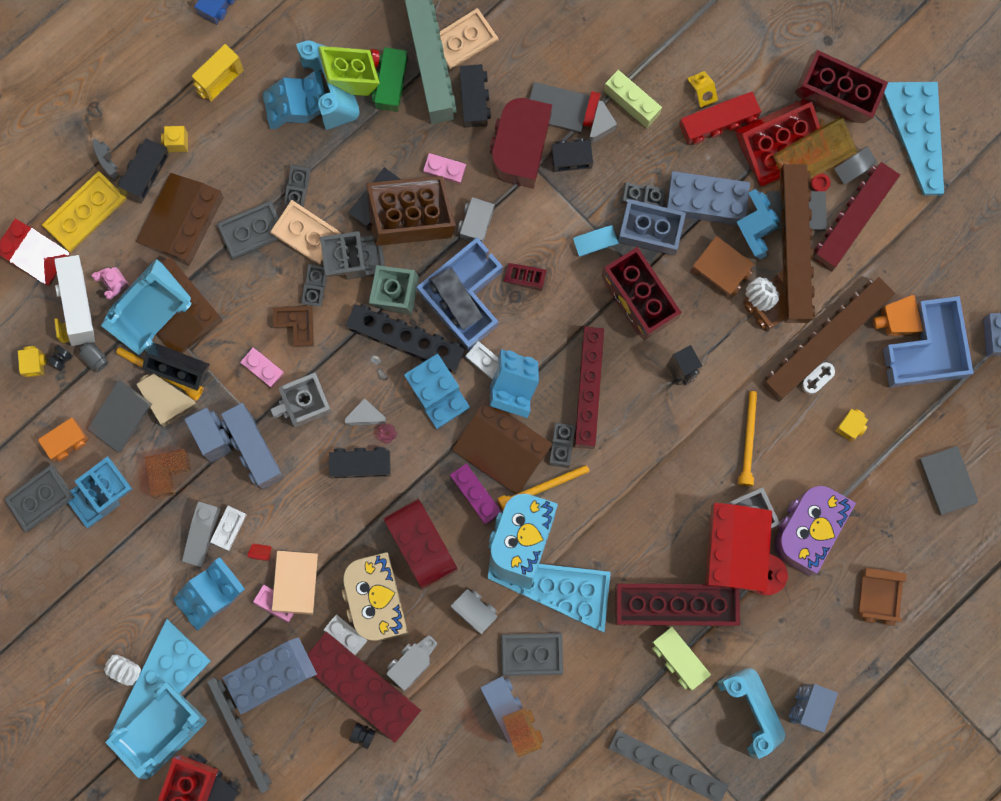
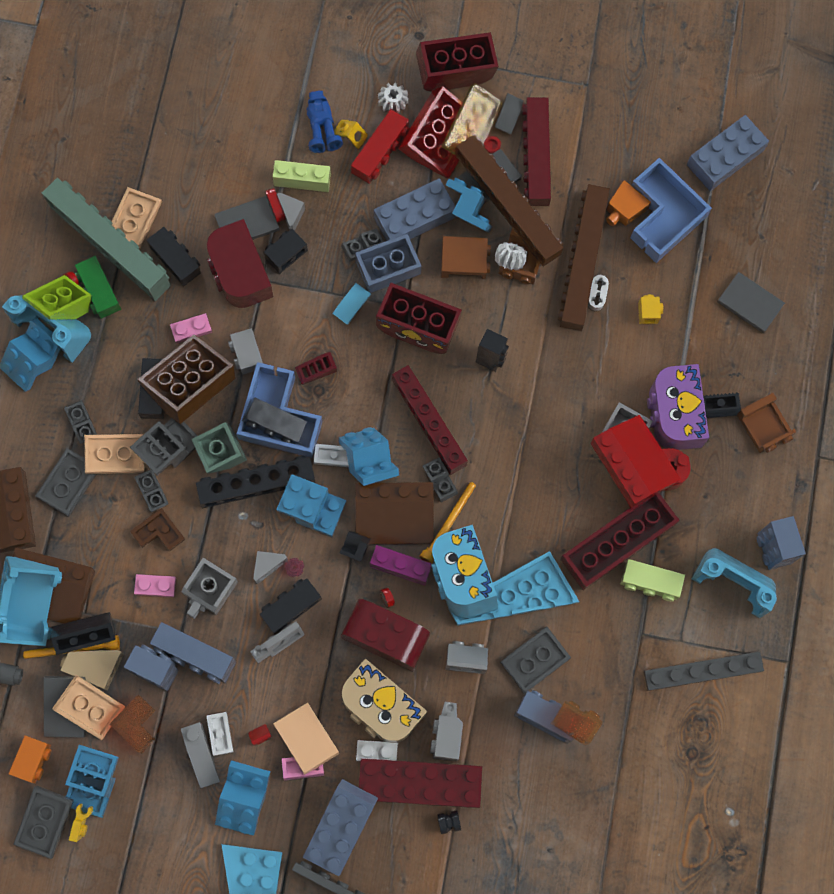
camera: 35 degrees left, 5 degrees down
light orange piece [738,391,757,486] -> none
medium azure wing [884,82,944,196] -> none
none -> light nougat tile [52,675,125,740]
none -> yellow plate [69,803,93,842]
none -> light grey hinge [250,621,304,663]
none -> blue piece [306,91,343,153]
none -> black panel [339,531,371,562]
none -> white gear [378,82,408,114]
none -> red tile [380,588,395,608]
none -> black brick [703,392,741,418]

